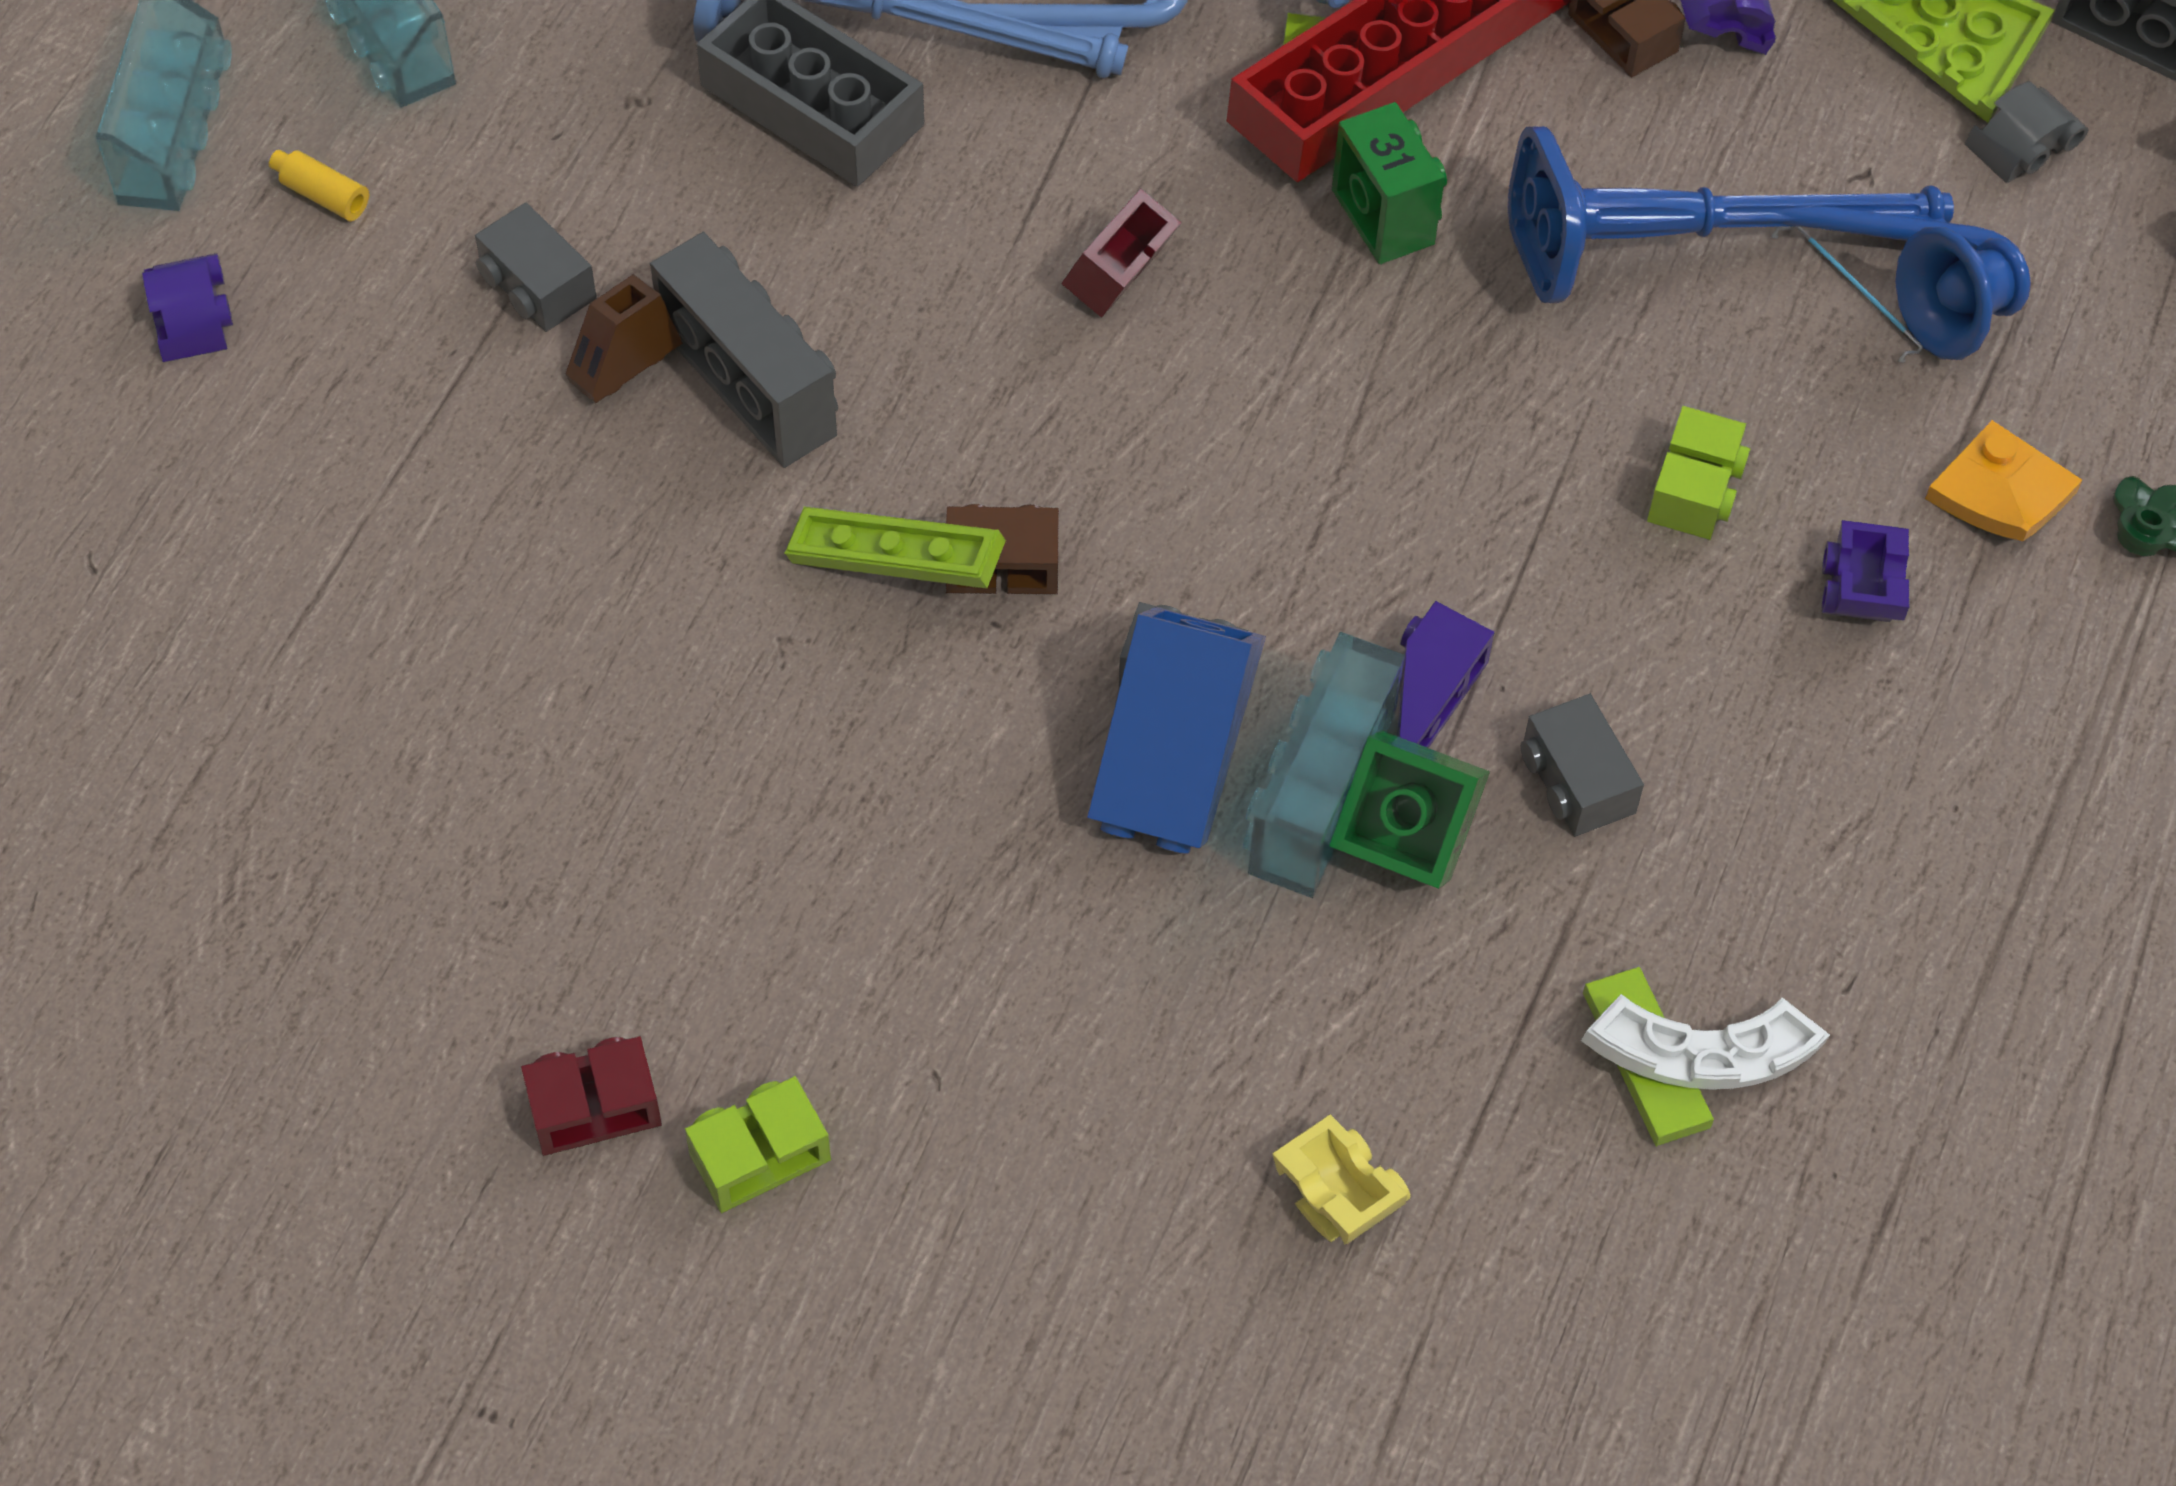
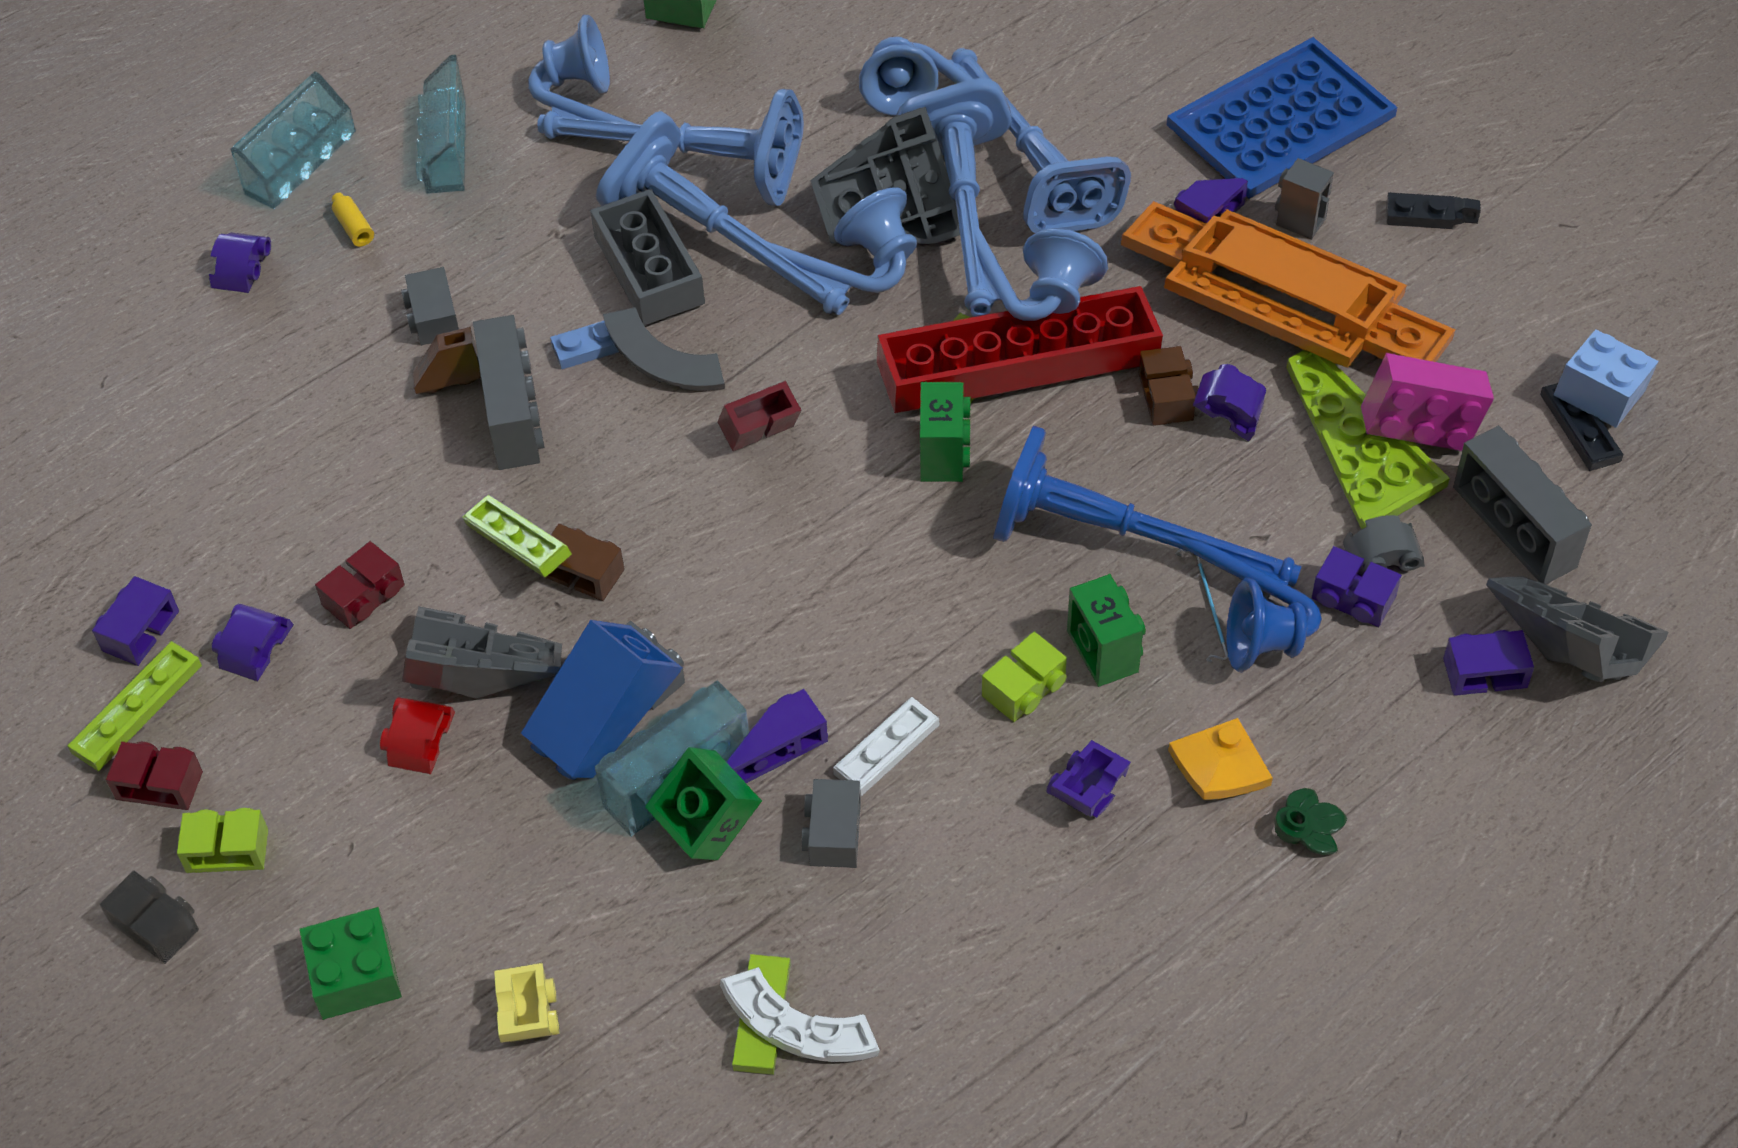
camera: 30 degrees right, 5 degrees down
none -> lime plate [67,641,202,771]
none -> dark purple piece [92,576,179,666]
none -> clear smoke piece [99,870,199,964]
none -> dark purple cylinder [212,603,294,682]
none -> green brick [299,907,402,1020]
none -> dark red piece [315,541,405,629]
none -> red cylinder [380,697,455,774]
none -> dark grey wedge [402,606,562,698]
none -> medium blue plate [550,321,619,369]
none -> dark grey tile [603,307,725,391]
none -> white tile [833,697,939,796]
none -> green brick [1067,574,1146,687]
none -> dark purple piece [1311,546,1402,627]

